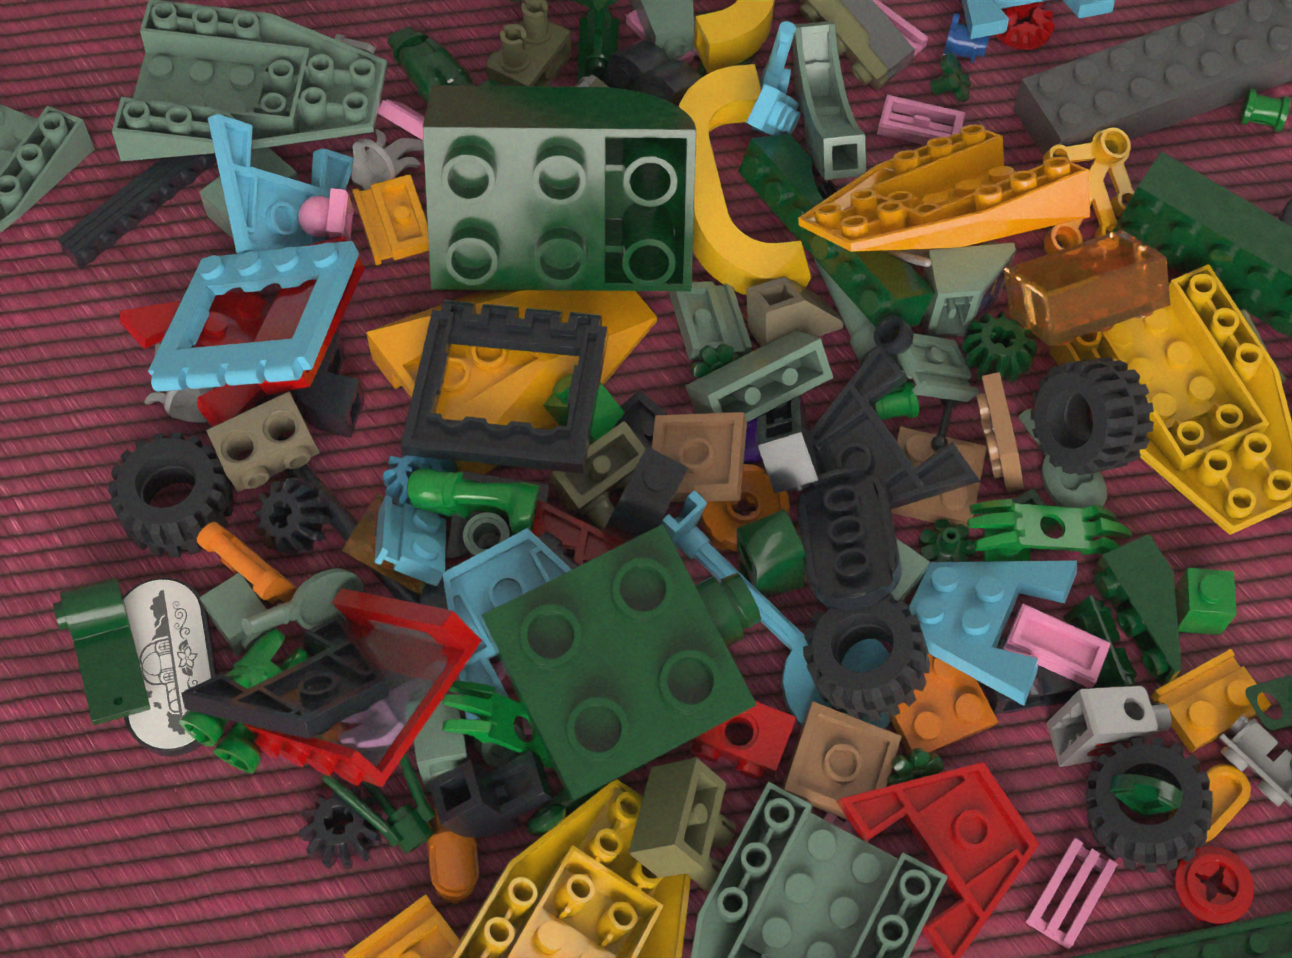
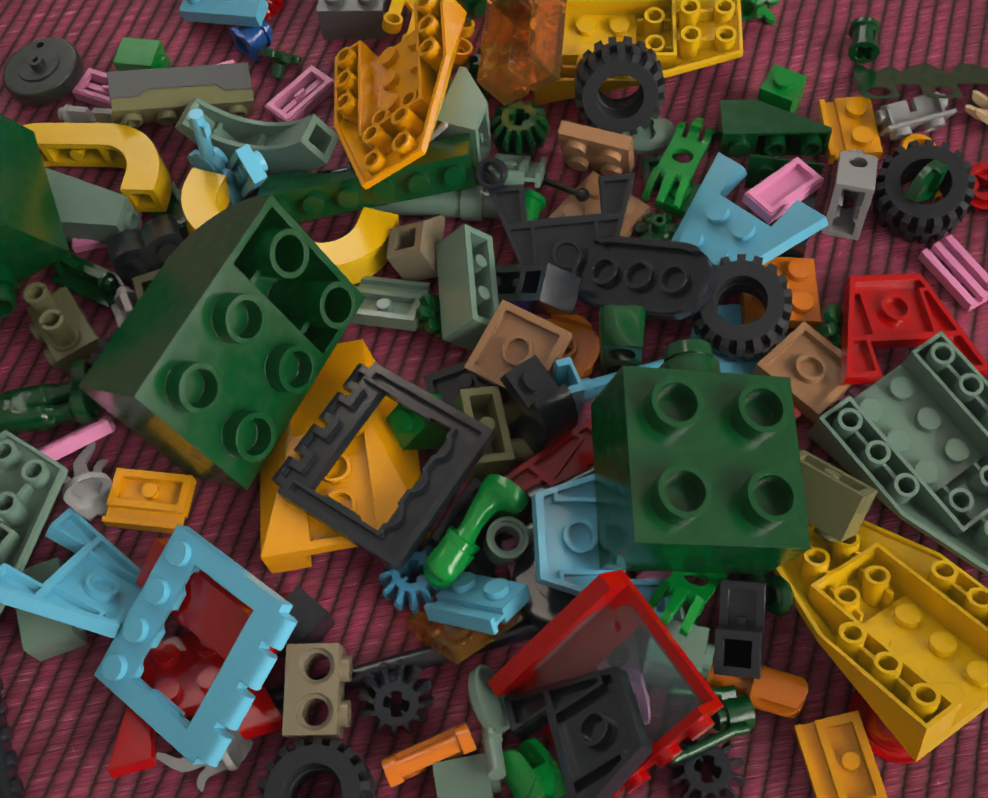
camera: 55 degrees left, 0 degrees up
bright pink tile [298,188,354,241] -> none

